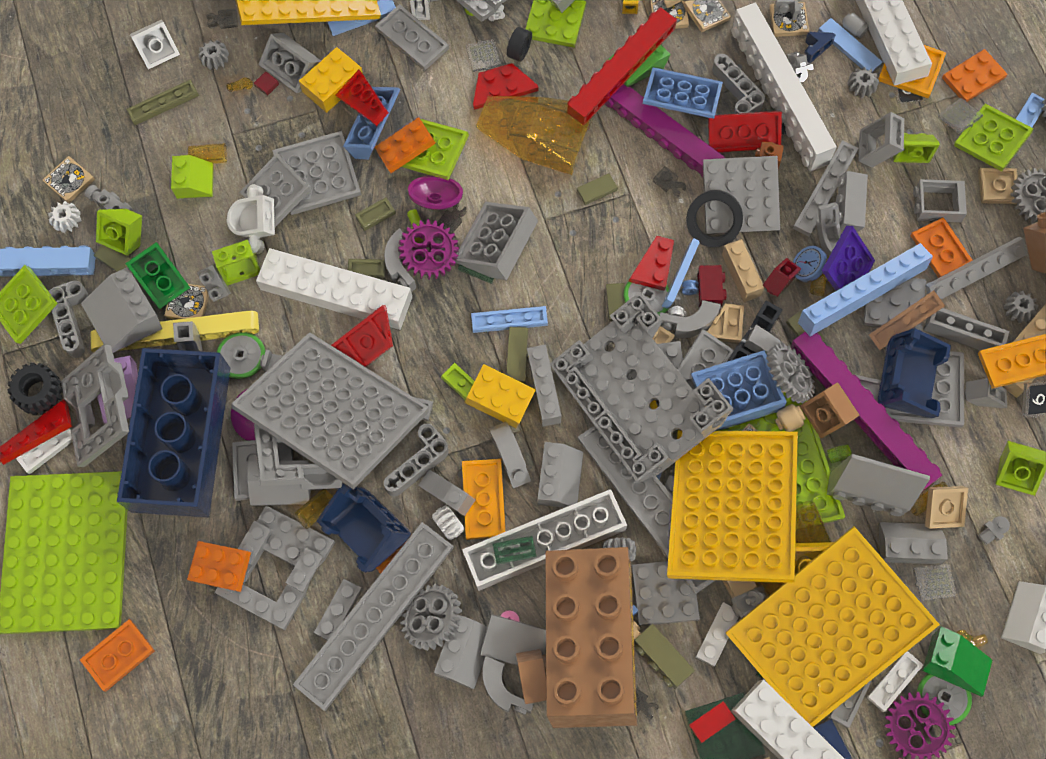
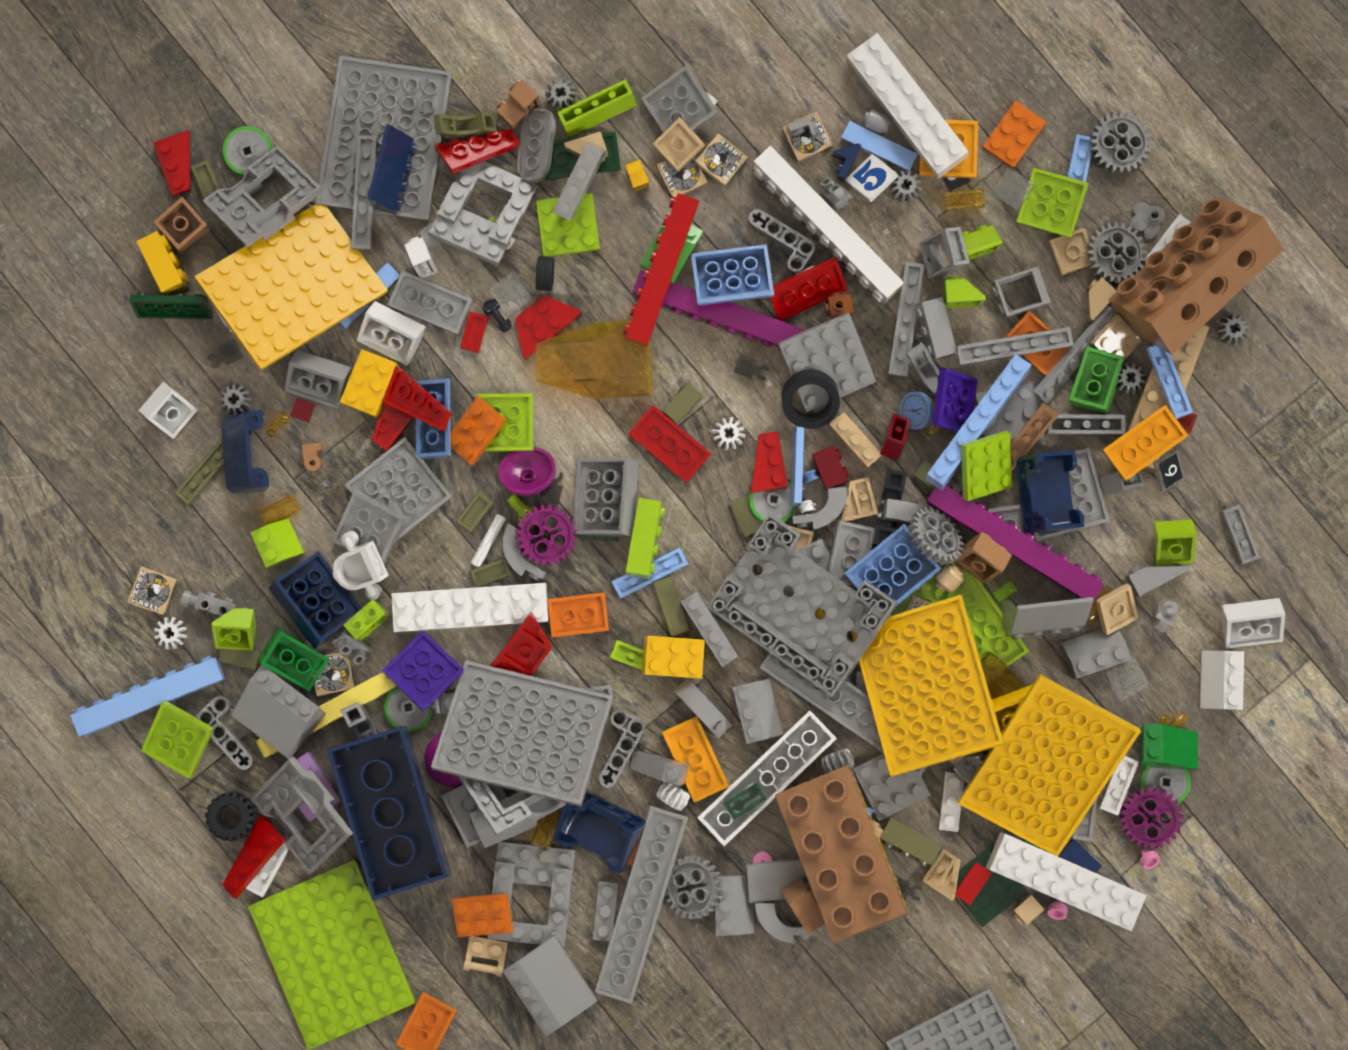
camera: 20 degrees left, 15 degrees up
none -> dark blue windscreen [221,410,269,494]
none -> dark blue slope [268,552,362,649]
none -> medium nougat leg [302,443,324,472]
none -> white slope [357,301,426,366]
none -> red wing [371,403,414,451]
none -> dark purple plate [382,631,464,712]
none -> red tile [460,312,489,354]
none -> tan plate [463,936,508,977]
none -> white axle [471,514,506,567]
none -> black bar [482,298,512,333]
none -> light grey slope [503,936,598,1037]
none -> orange plate [547,592,609,638]
none -> lime brick [626,498,665,579]
none -> red plate [628,405,711,483]
none -> white gear [713,417,745,450]
none -> white tile [845,154,898,202]
none -> tan wing [922,849,961,901]
none -> lime slope [942,276,986,309]
none -> clear yellow brick [945,188,985,211]
none -> light grey plate [956,327,1074,366]
none -> lime plate [961,431,1012,501]
none -> bright green slope [1069,347,1124,415]
none -> tan slope [1086,278,1117,323]
none -> tan plate [1090,315,1142,361]
none -> light grey slope [1126,566,1191,597]

